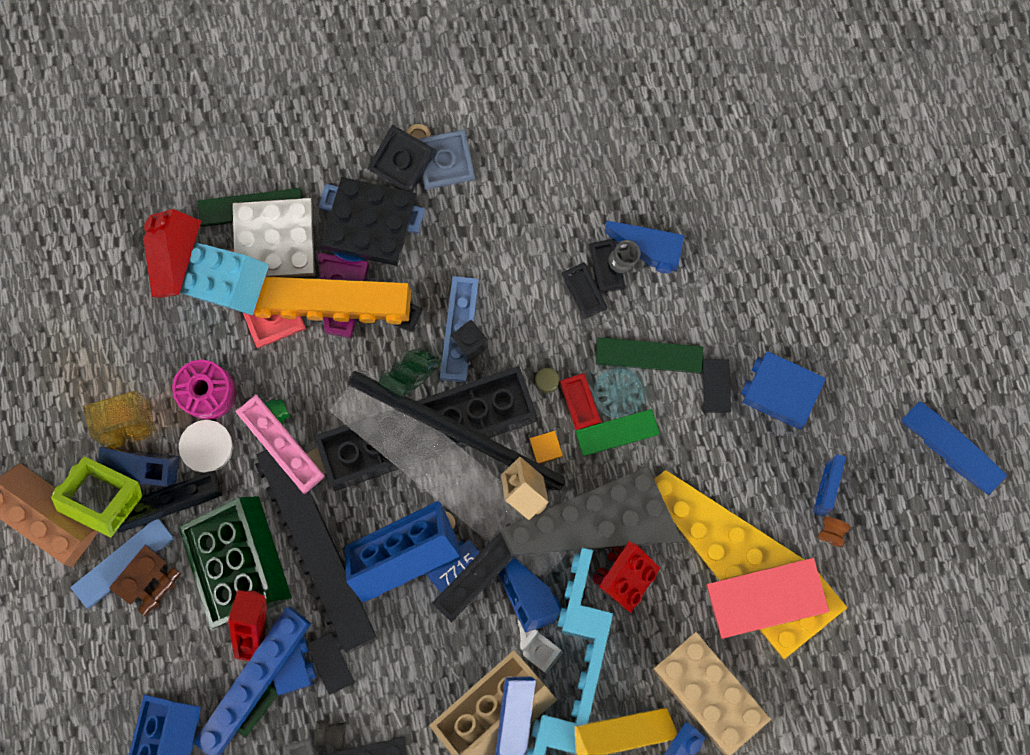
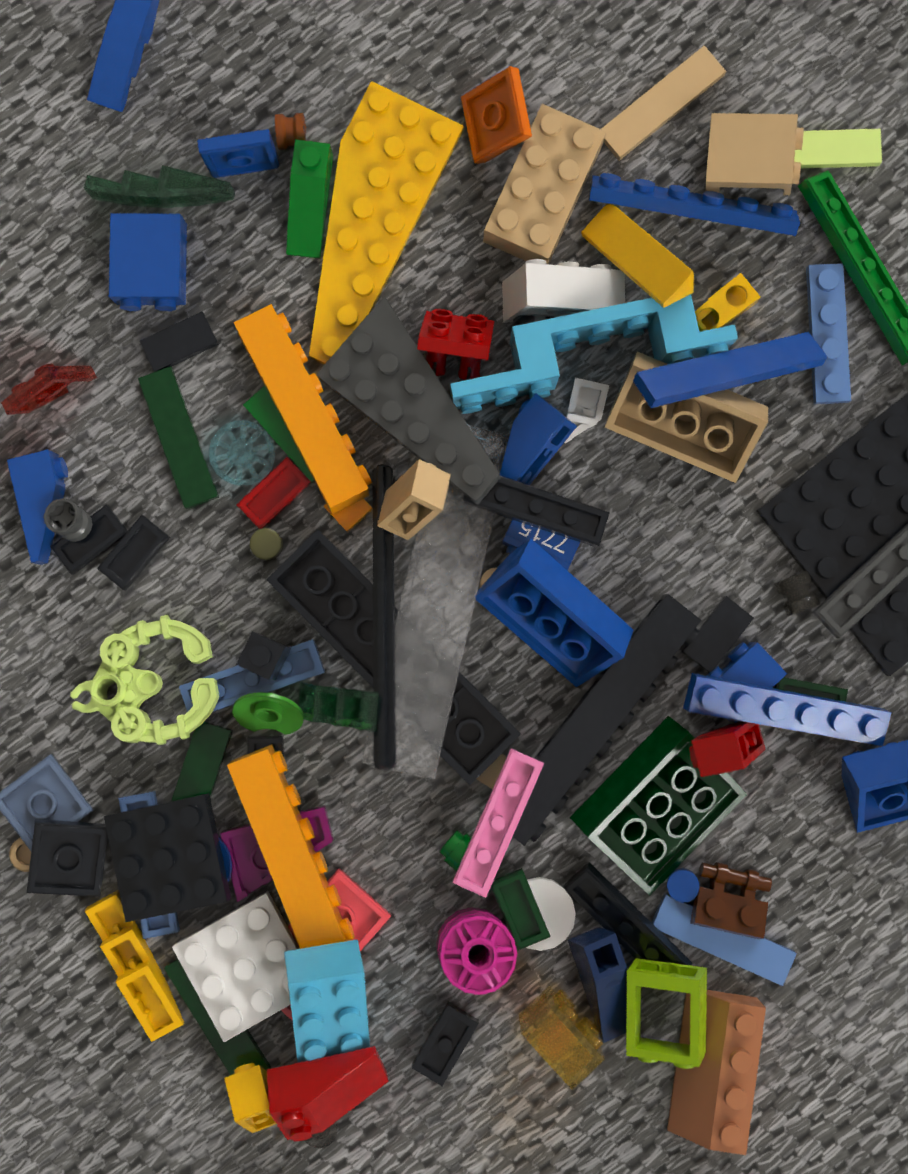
camera: 115 degrees left, 10 degrees up
coral tile [706,558,829,639] -> none
none -> clear red wing [1,363,97,415]
none -> yellowish green piece [70,615,220,745]
none -> clear green slope [84,165,235,208]
none -> yellow slope [85,890,184,1042]
none -> dark green tile [171,721,233,801]
none -> yellow slope [224,1063,276,1133]
none -> bright green dish [232,692,304,735]
none -> light orange brick [233,304,372,515]
none -> green slope [286,139,334,259]
none -> black plate [411,1001,479,1086]
none -> orange tile [461,66,532,164]
none -> dark green tile [491,868,551,951]
none -> white wedge [502,259,625,323]
none -> blue piece [667,868,700,903]

